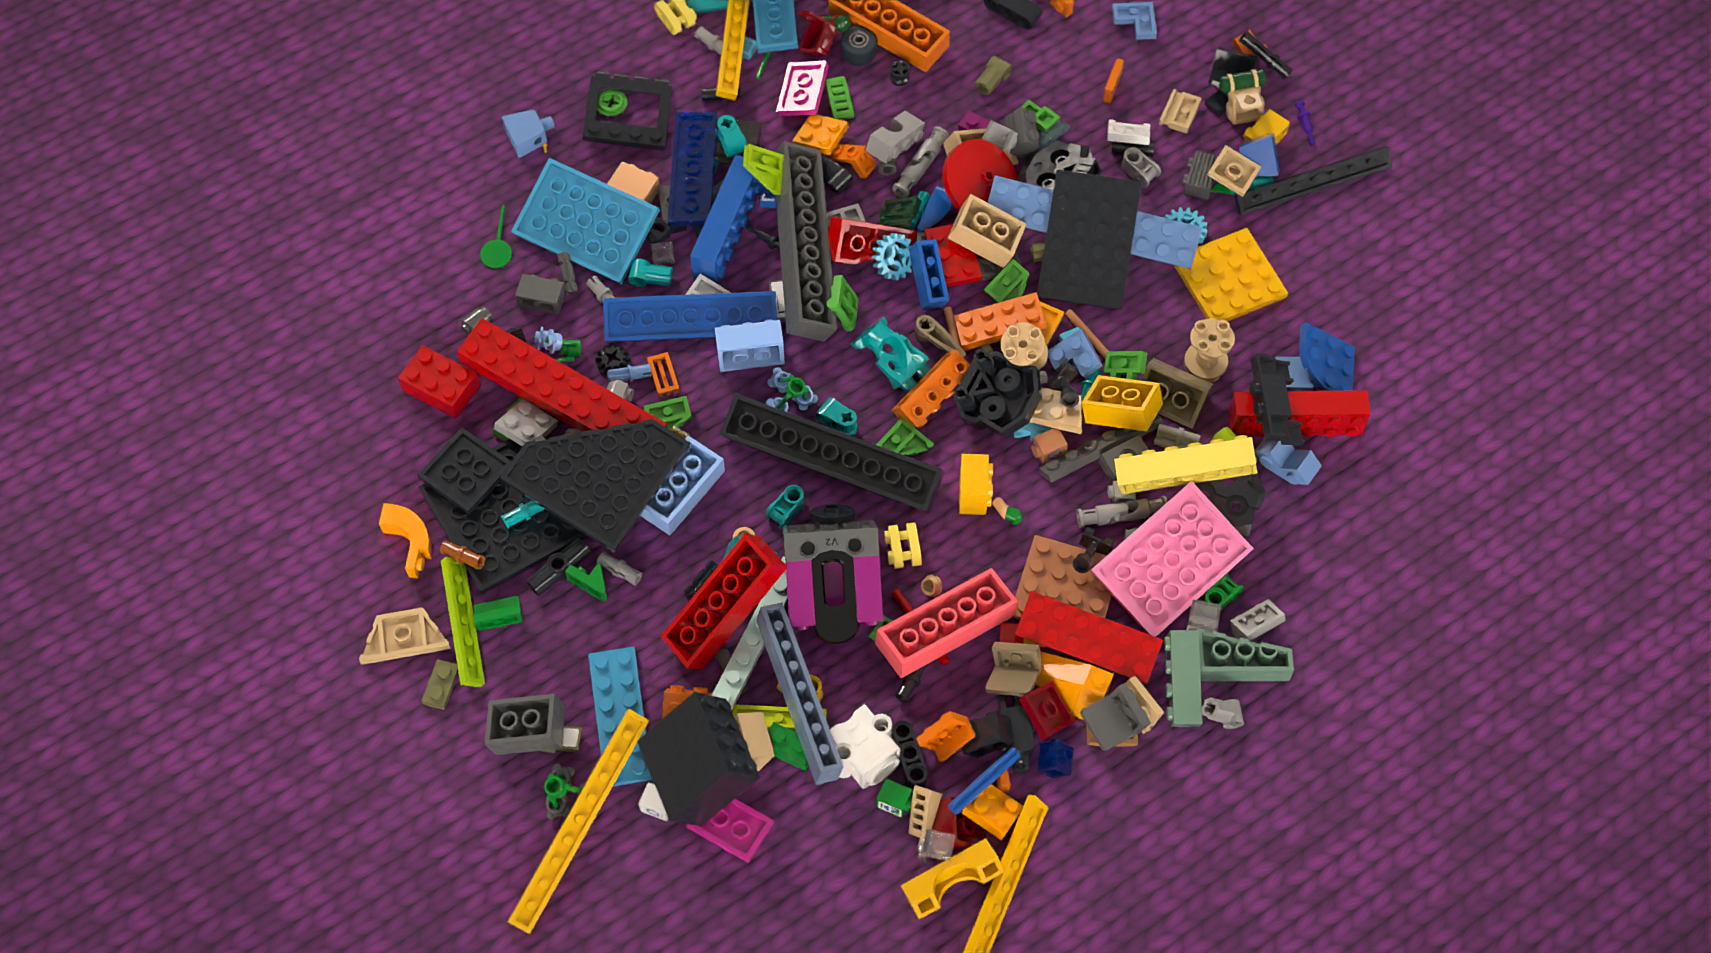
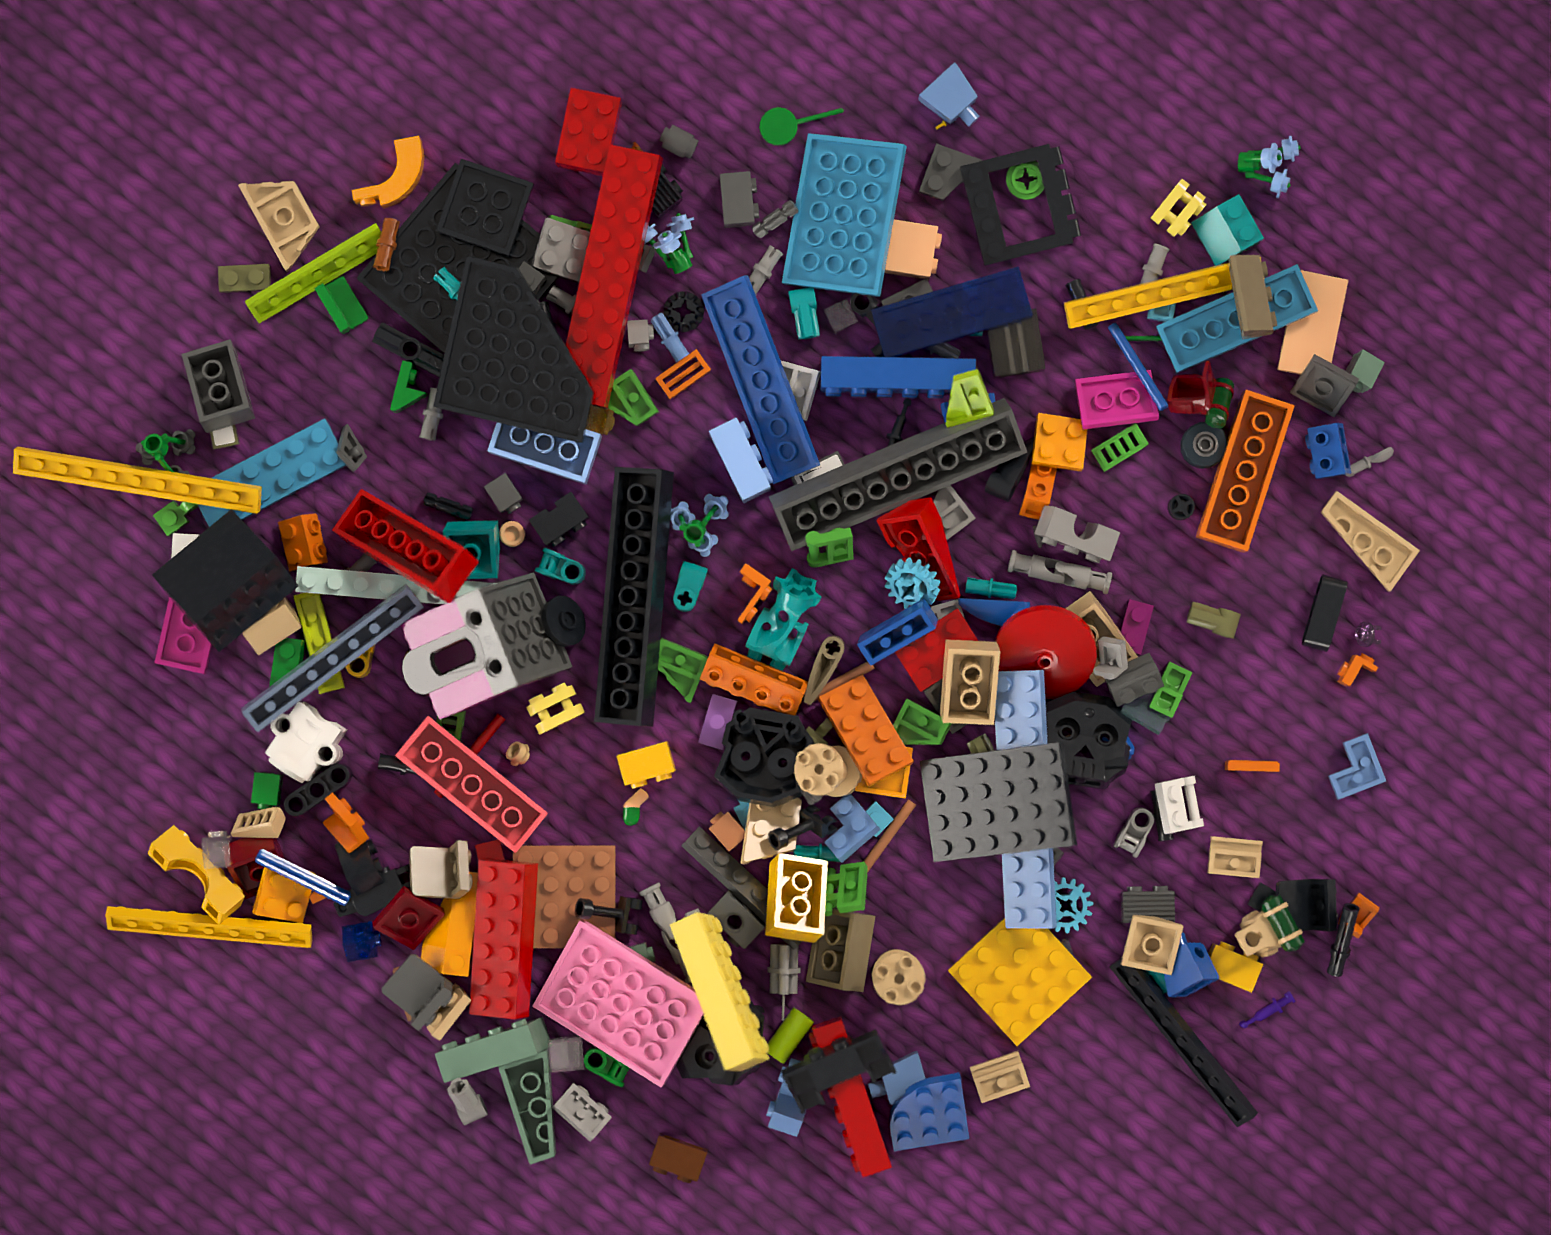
camera: 75 degrees right, 25 degrees up
teal piece [717,115,747,157] -> none
clear green plate [876,196,922,228] -> none
none -> bright green plate [153,501,199,536]
none -> dark grey piece [336,424,367,472]
none -> dark grey brick [484,473,523,515]
none -> black brick [529,492,589,547]
none -> reddish brown brick [649,1133,708,1184]
none -> medium lavender tile [698,694,737,750]
none -> orange bracket [738,563,773,624]
none -> dark grey wing [919,143,982,201]
none -> tan plate [969,1051,1030,1103]
none -> blue bar [1108,323,1169,411]

